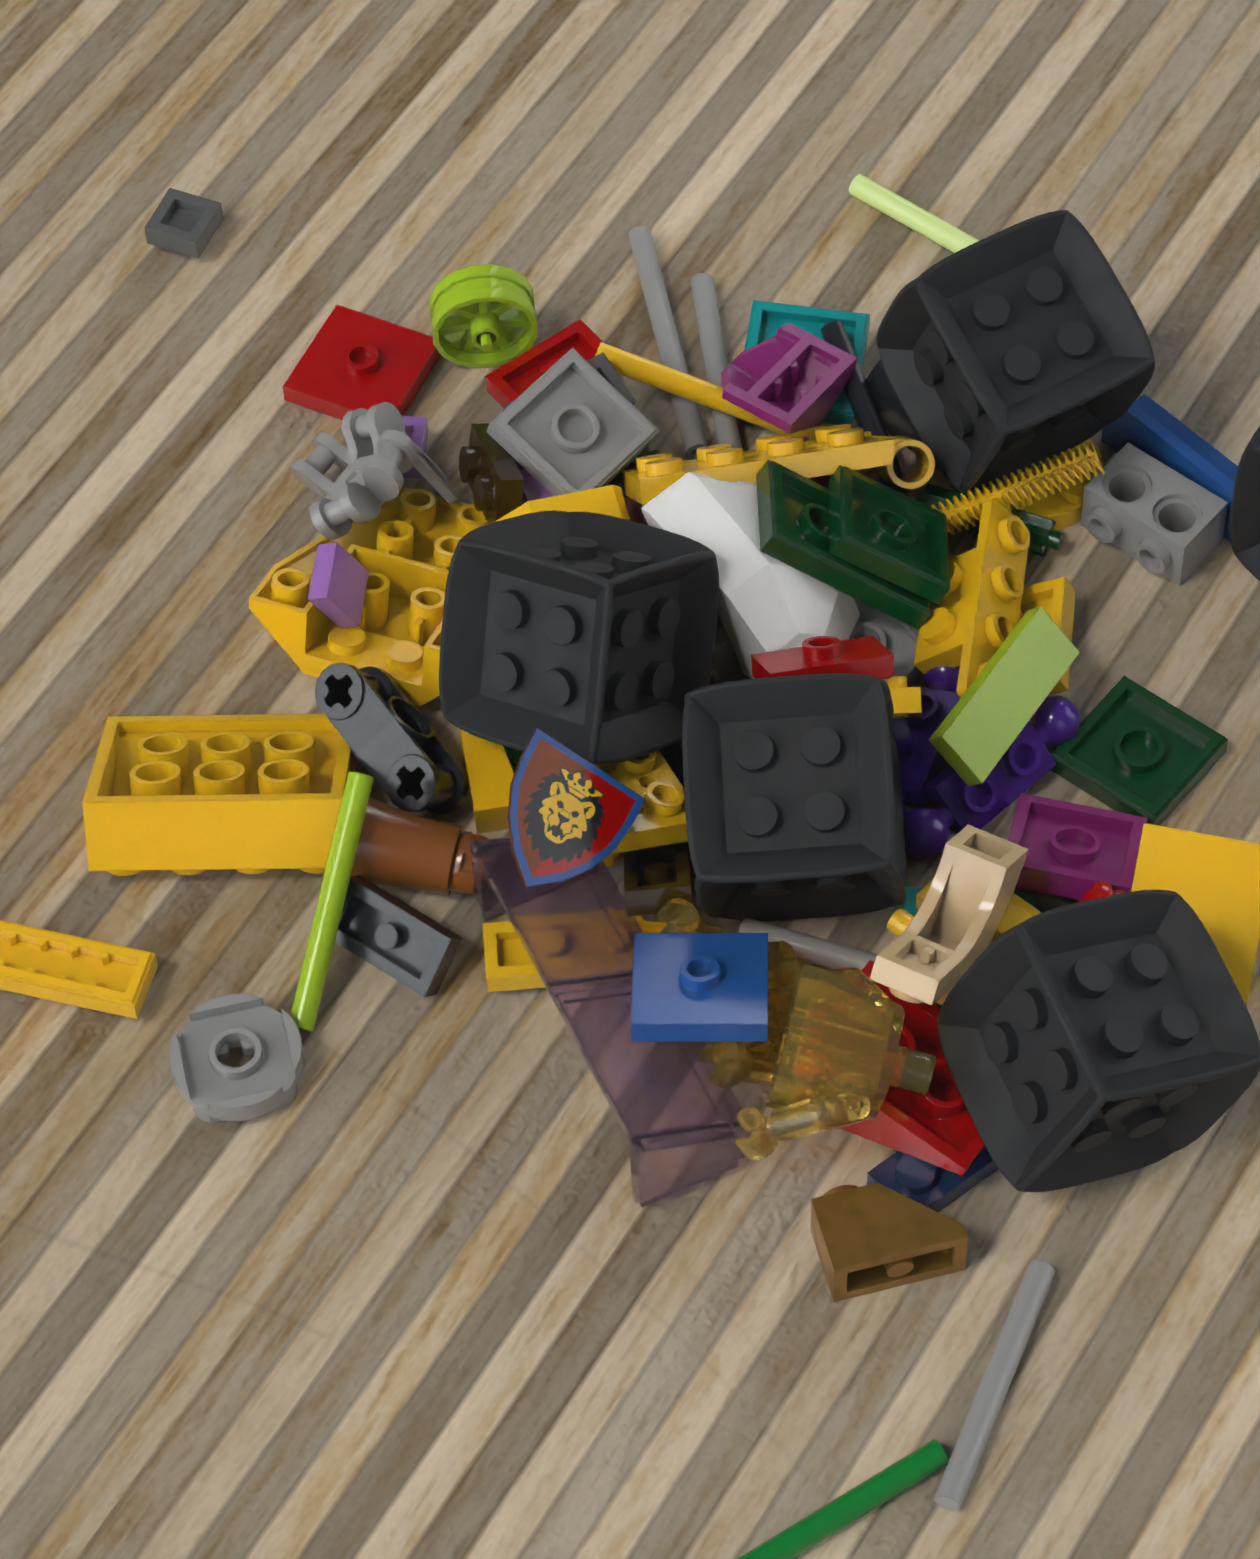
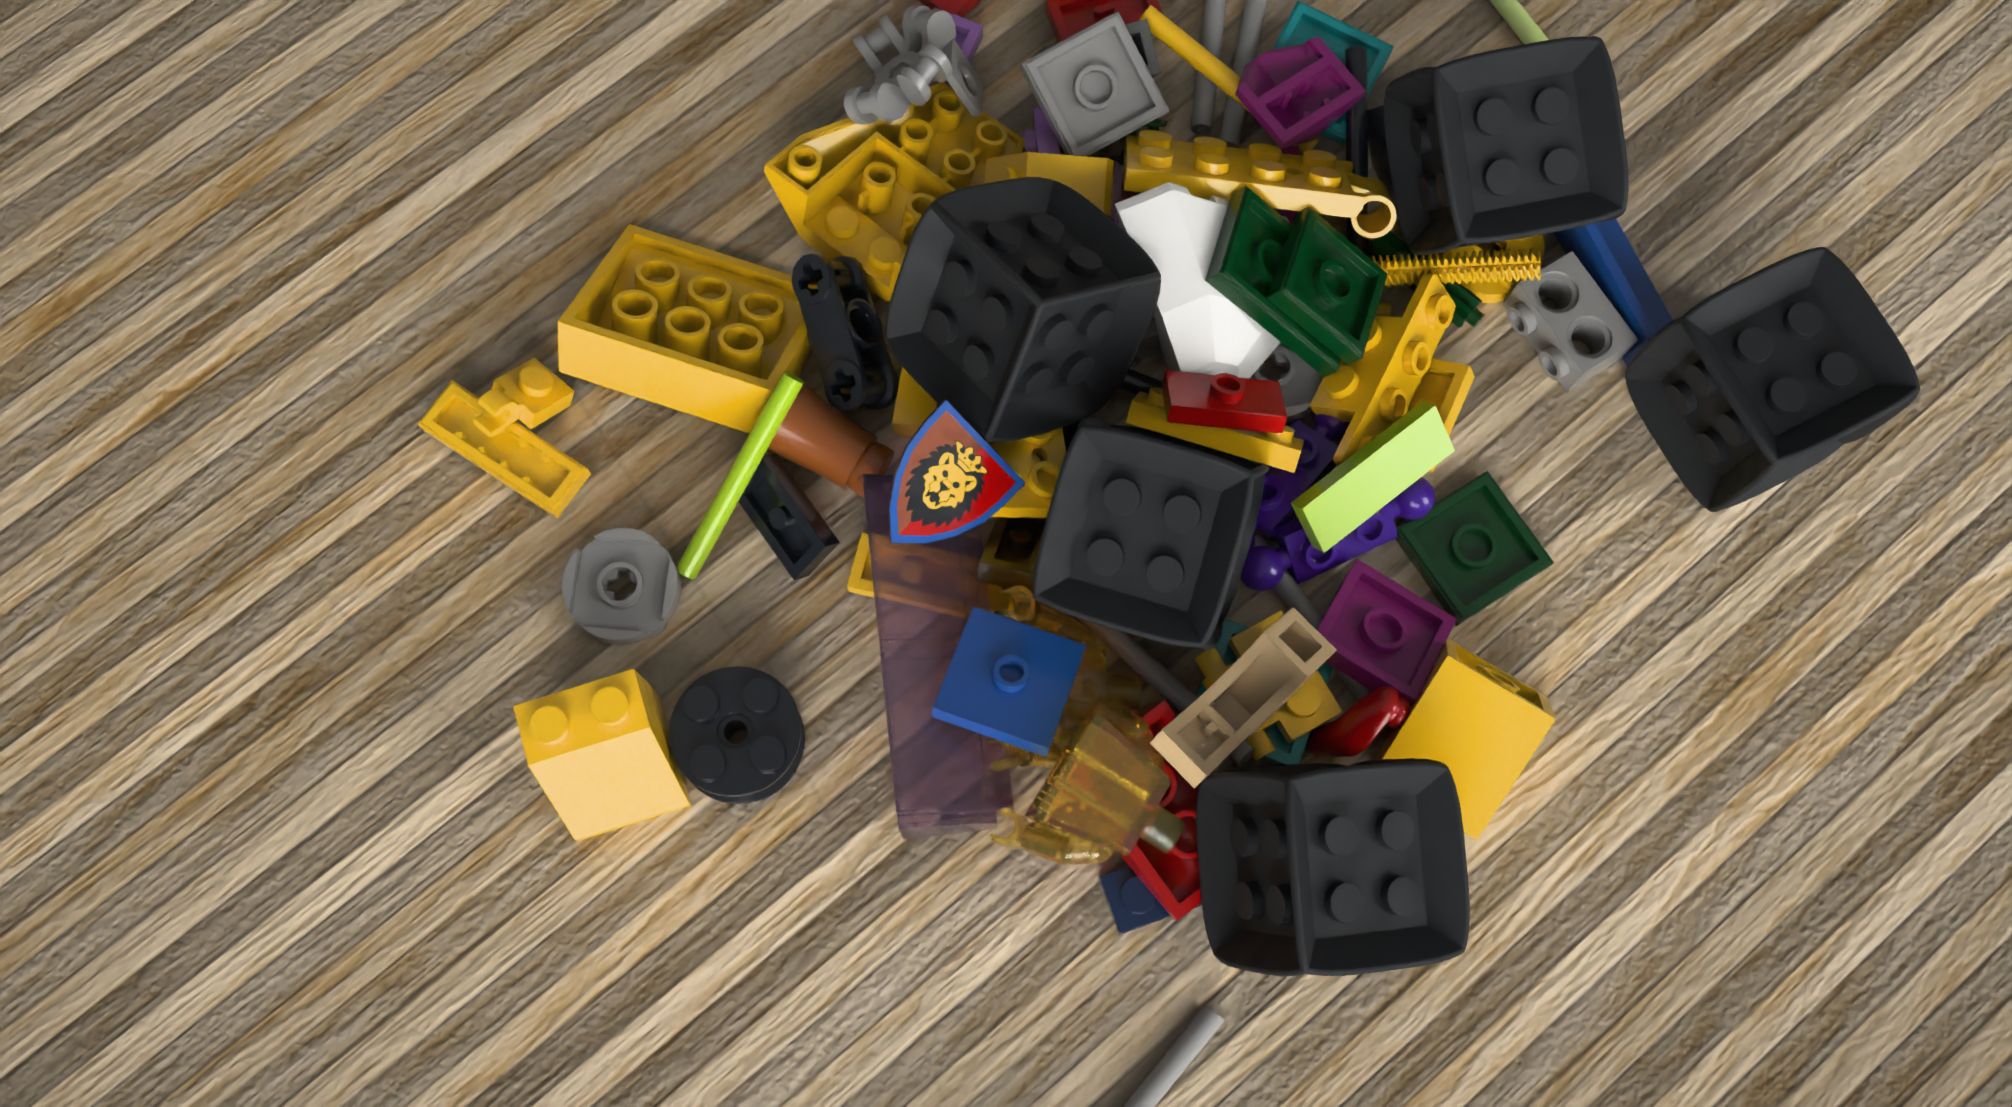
camera: 15 degrees right, 20 degrees up
medium lavender tile [308,542,369,628] -> none
dark brown plate [459,423,524,524] -> none
pearl gold slope [811,1183,968,1302] -> none
none -> yellow plate [473,357,575,437]
none -> yellow slope [513,669,691,841]
none -> black wheel [669,666,805,804]

